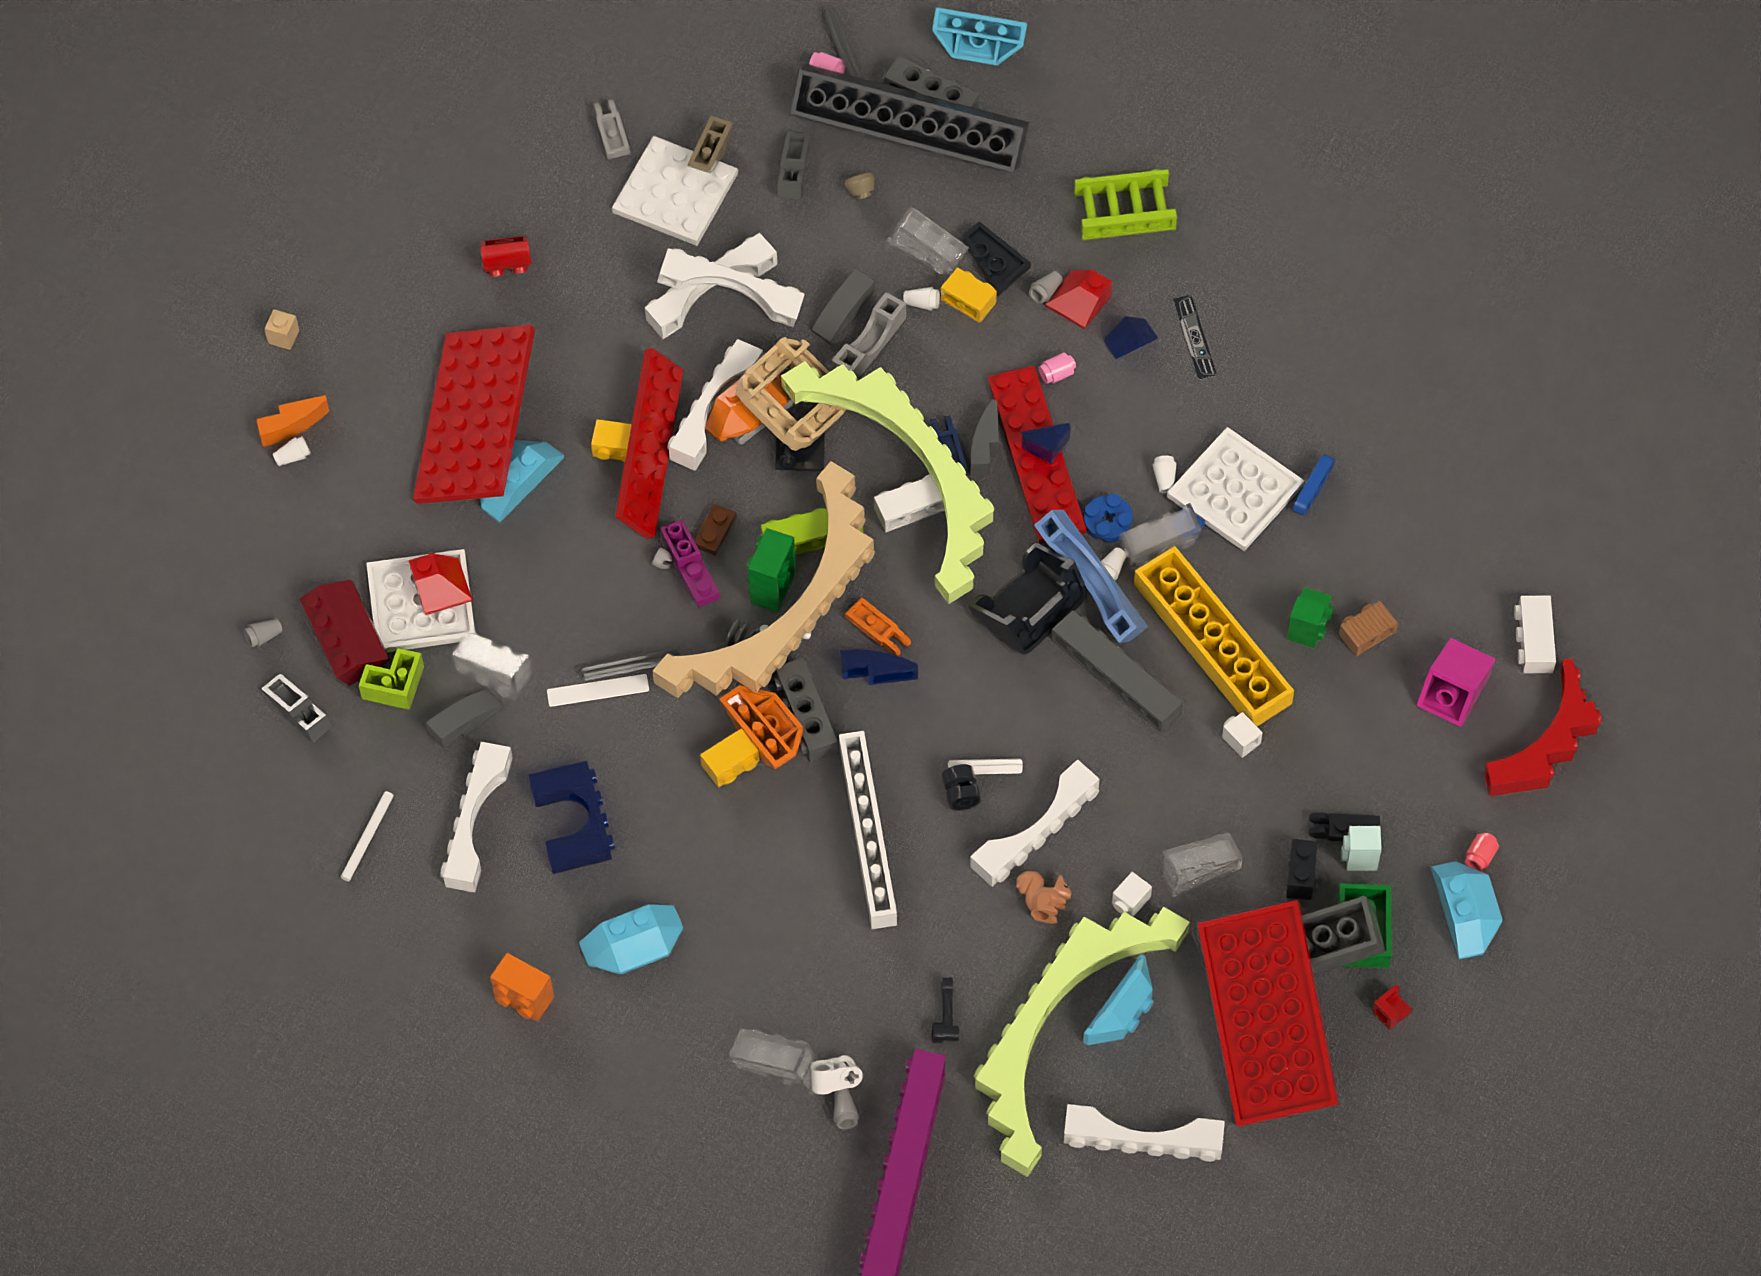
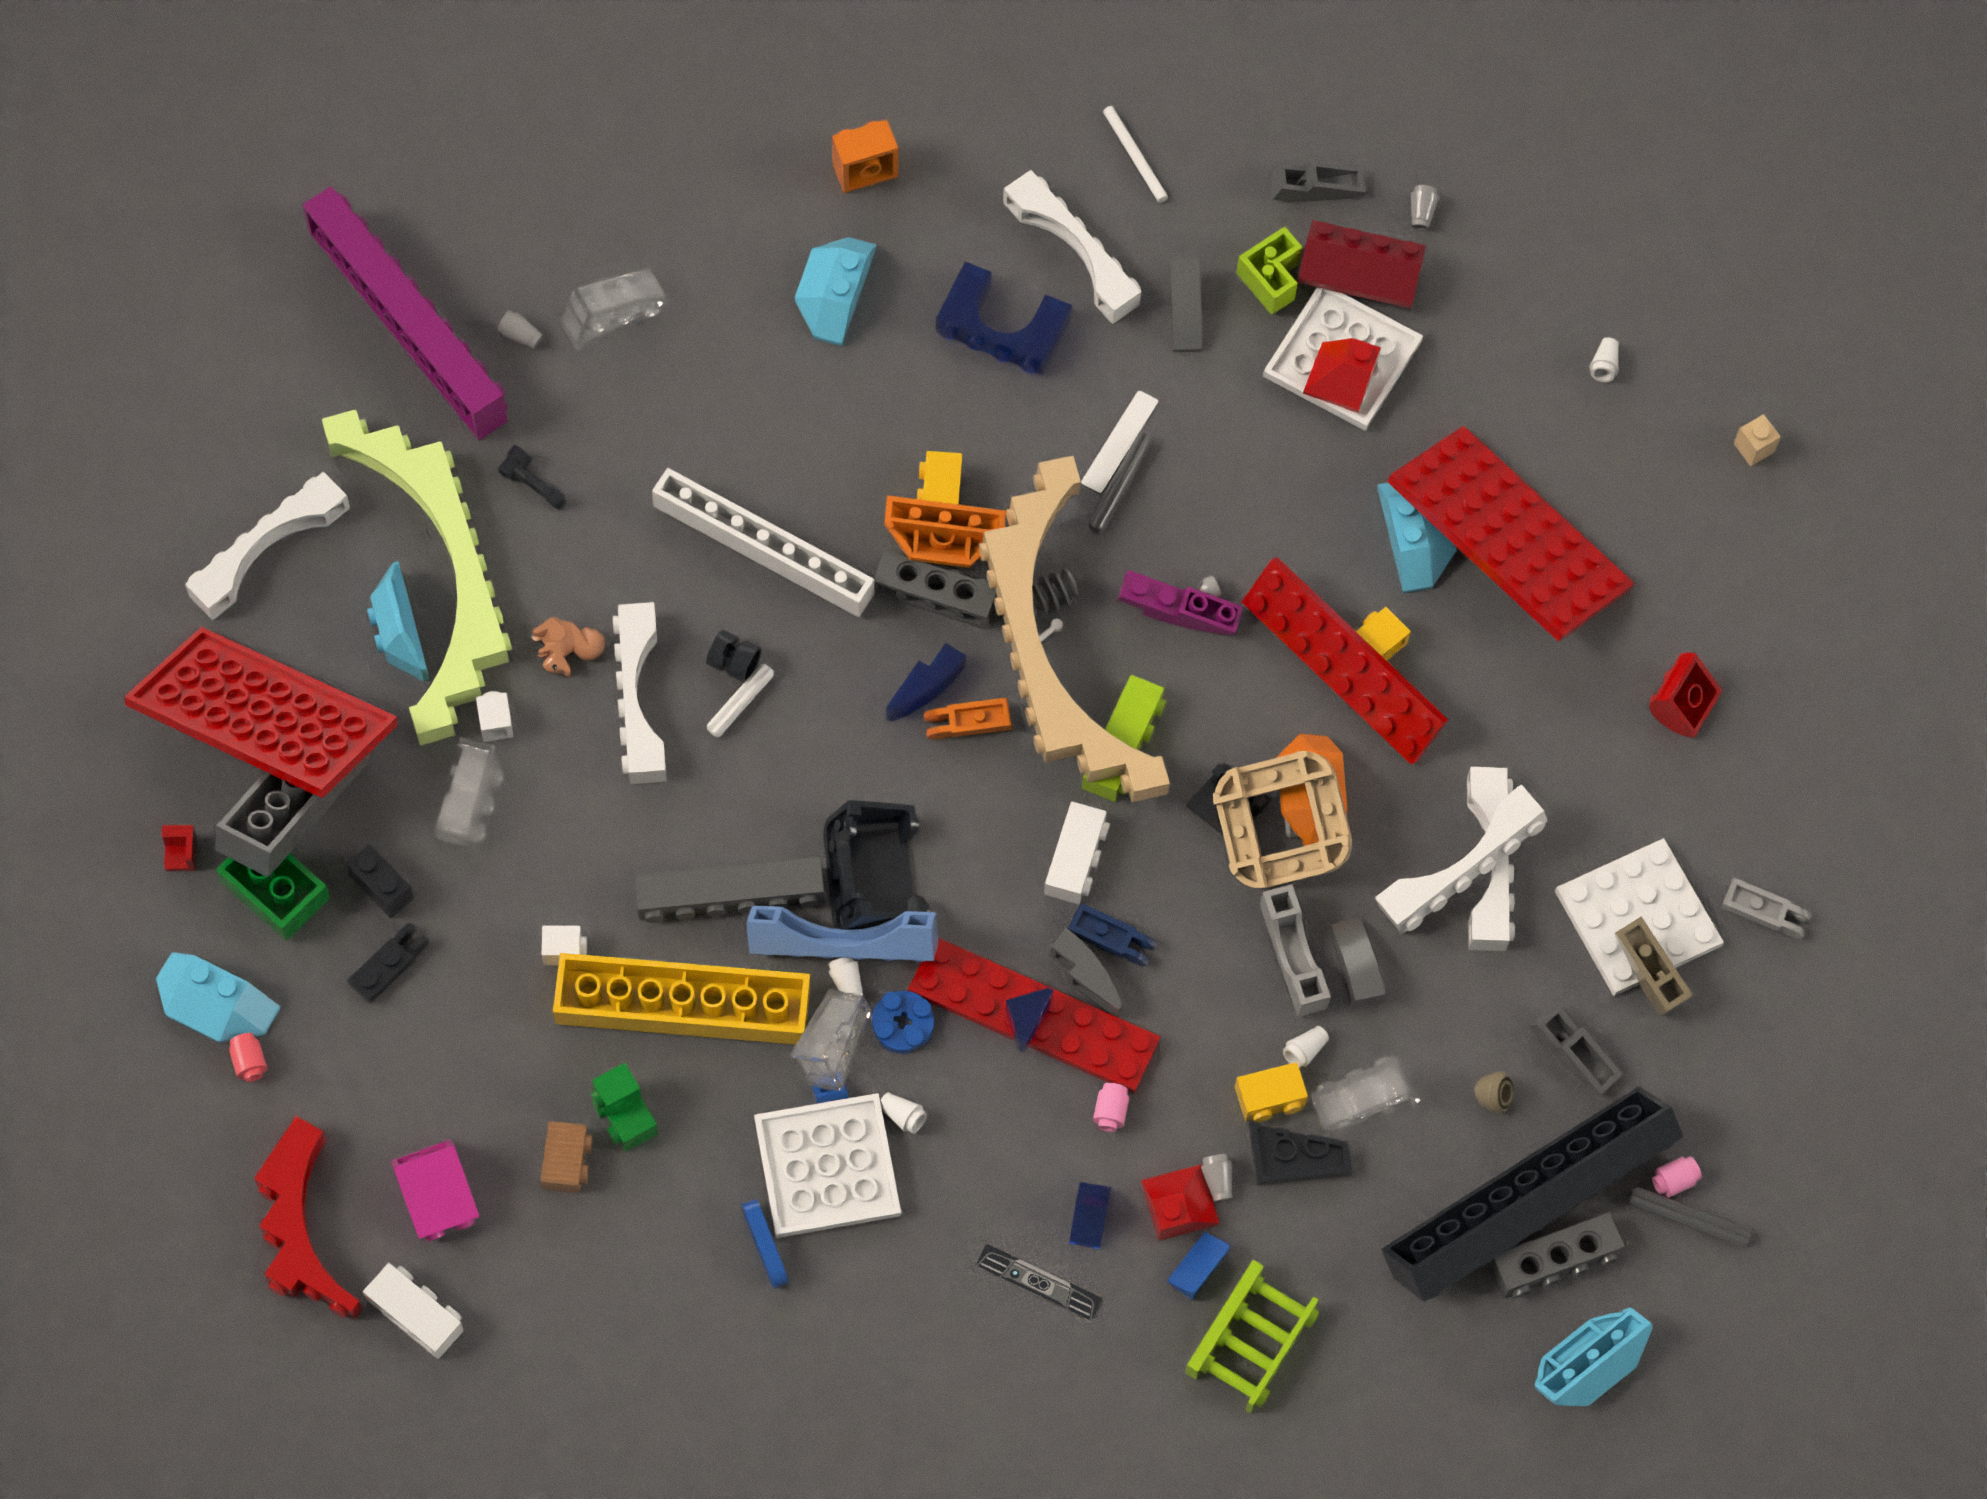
camera: 125 degrees right, 5 degrees up
orange slope [256,395,329,447] -> none
clear wedge [452,632,533,700] -> none
white arch [667,339,763,471] -> none
reddish brown plate [694,504,737,556] -> none
green brick [746,528,796,613] -> none
yellowish green arch [781,361,994,604] -> none
white piece [810,1055,863,1094] -> none
light aqua brick [1341,826,1381,871] -> none
none -> blue slope [1167,1232,1231,1301]

